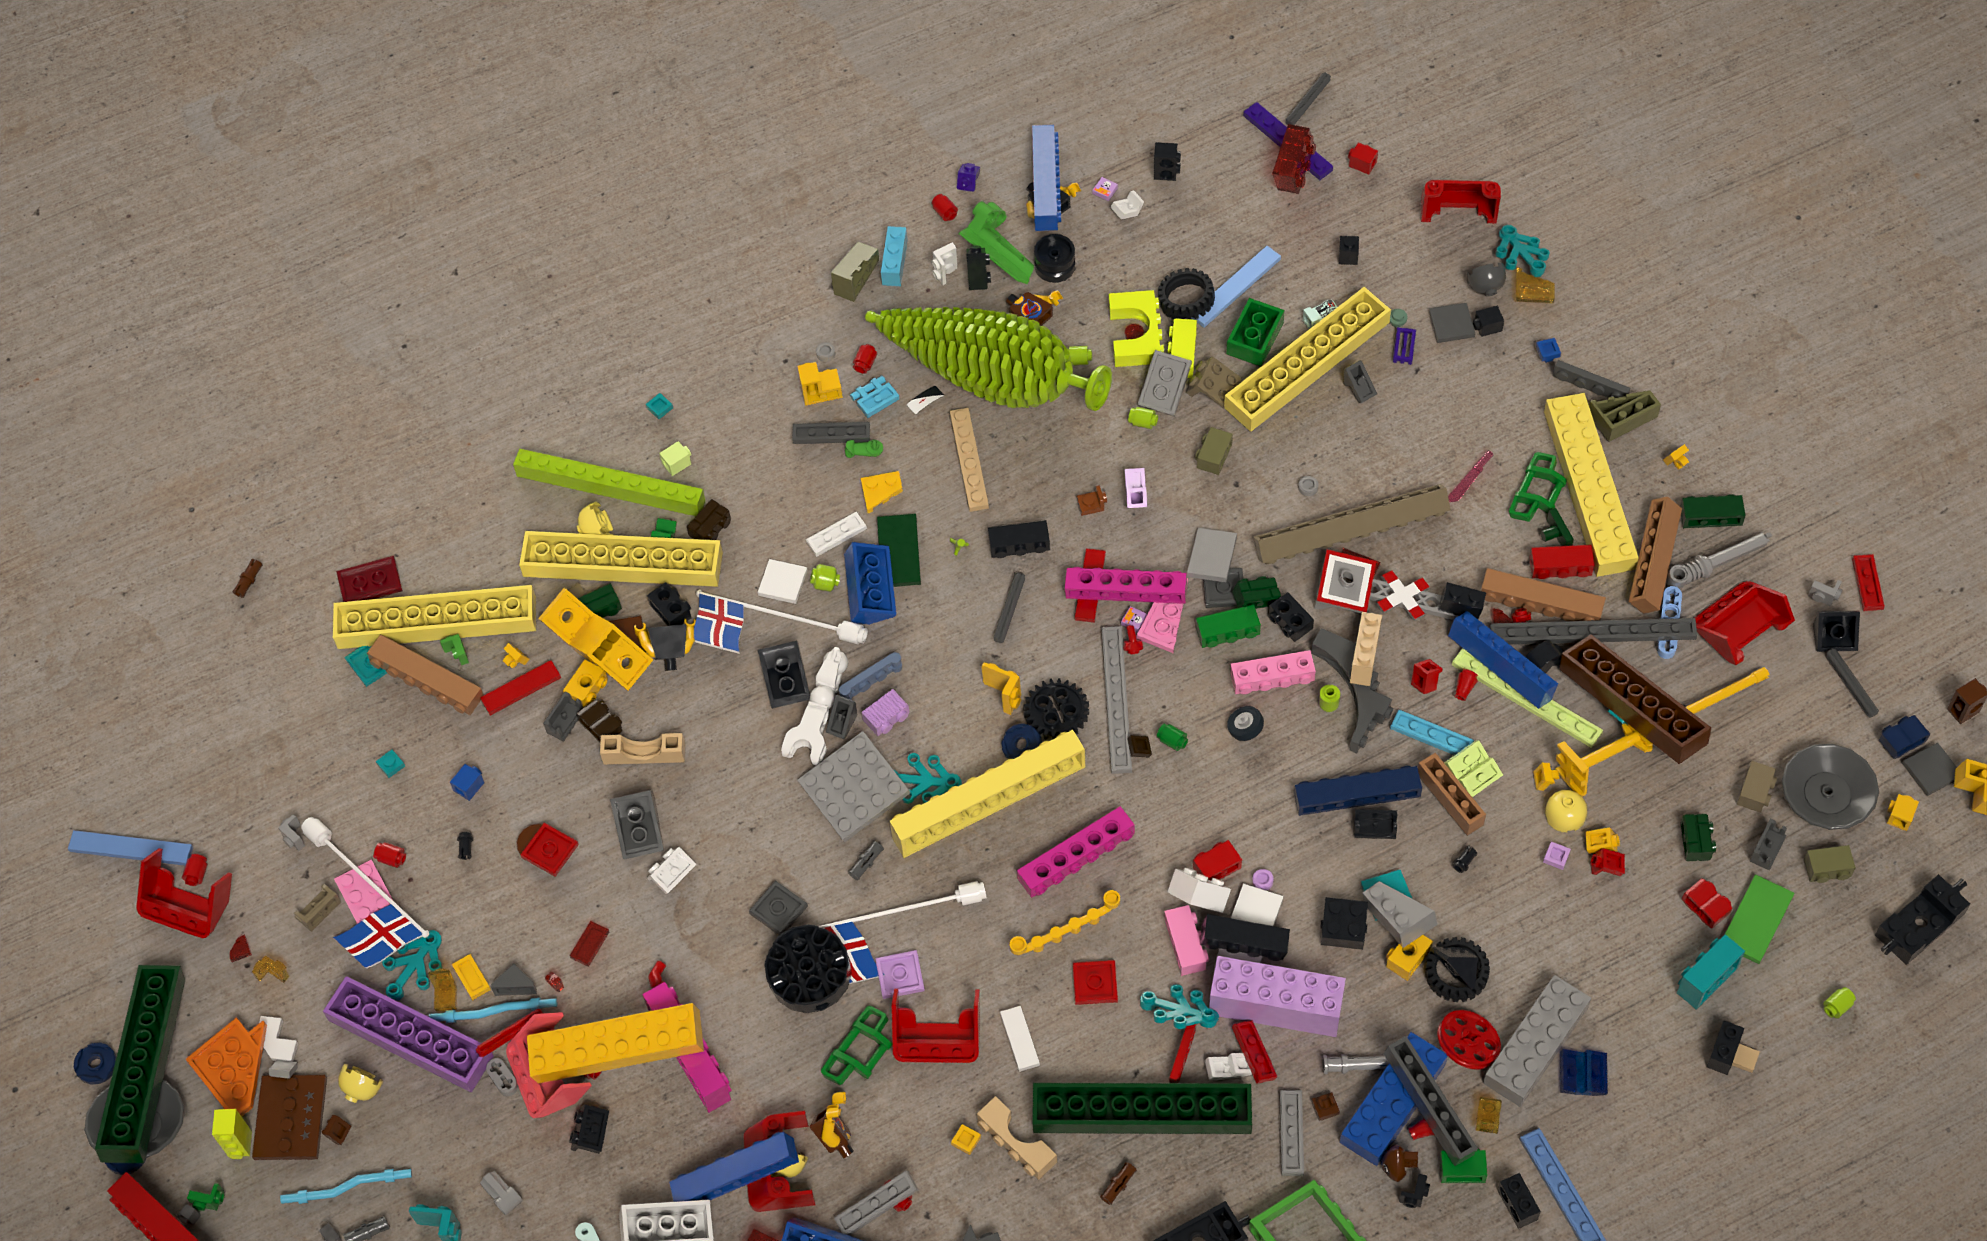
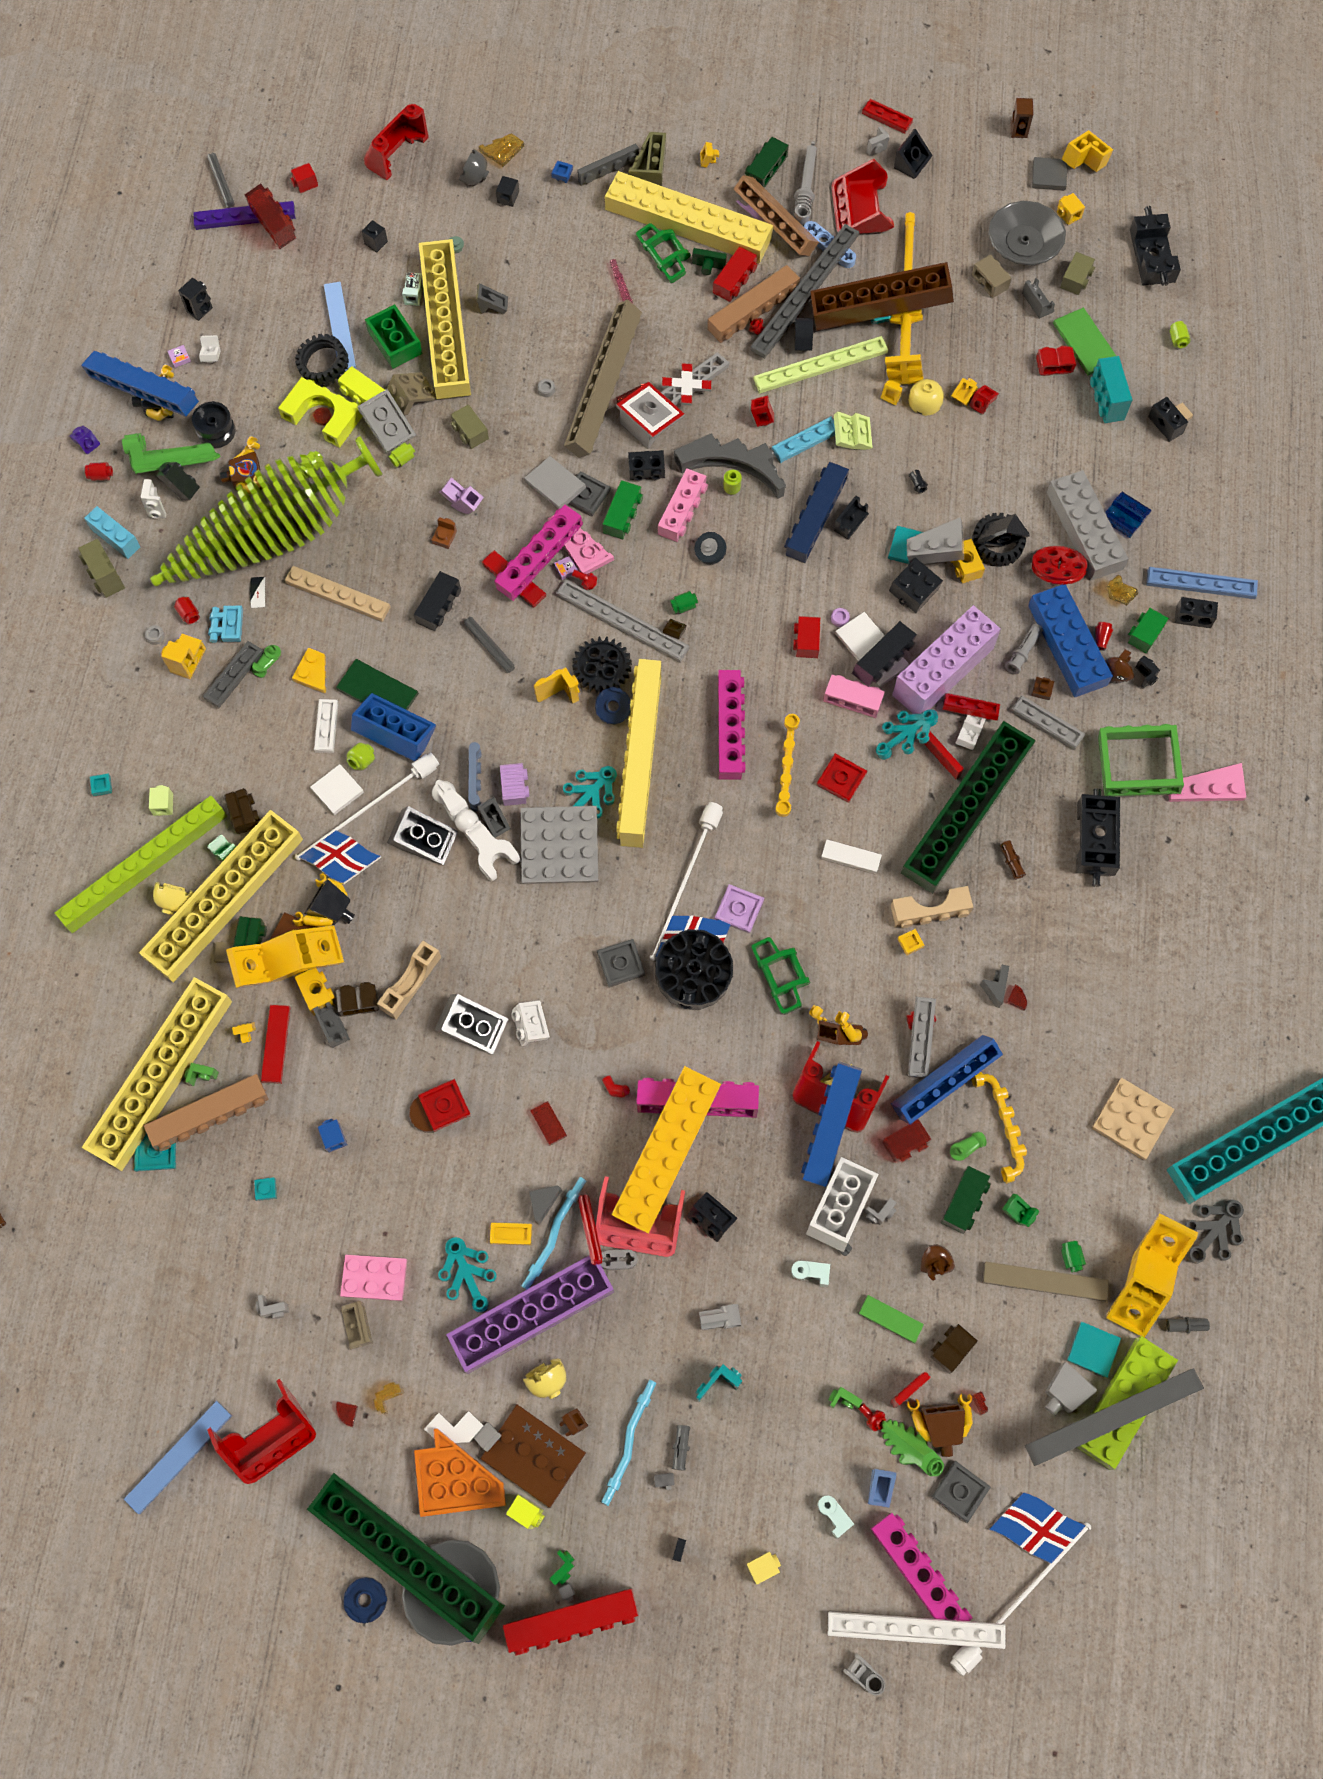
camera: 60 degrees left, 10 degrees up
red brick [182,854,208,886] -> none
flag [301,817,429,968] -> none
dark red tile [336,556,403,602] -> none
red brick [373,842,406,868] -> none
clear yellow bracket [428,969,457,1011] -> none
black pin [457,832,474,860] -> none
clear red tile [545,972,564,992] -> none
black brick [647,582,691,626] -> none
dark grey pin [848,841,884,881] -> none
red windscreen [891,989,980,1063] -> none
lime bar [950,538,969,555] -> none
white brick [1168,868,1231,913] -> none
dark green brick [1233,576,1281,609] -> none
tan arch [1350,612,1382,686] -> none
dark grey brick [1384,1036,1478,1166] -> none
dark purple tile [1393,327,1416,365] -> none
medium nougat brick [1418,753,1486,836] -> none
dark grey tile [1429,303,1475,343] -> none
black brick [1438,582,1486,619] -> none
blue brick [1448,611,1558,709] -> none
red cone [1454,669,1478,701] -> none
clear red tile [1493,608,1513,623] -> none
teal plant [1495,225,1550,277] -> none
lavender plate [1543,842,1571,870] -> none
dark green brick [1680,814,1716,861] -> none
dark grey axle [1826,648,1879,718] -> none
dark blue brick [1879,715,1930,759] -> none

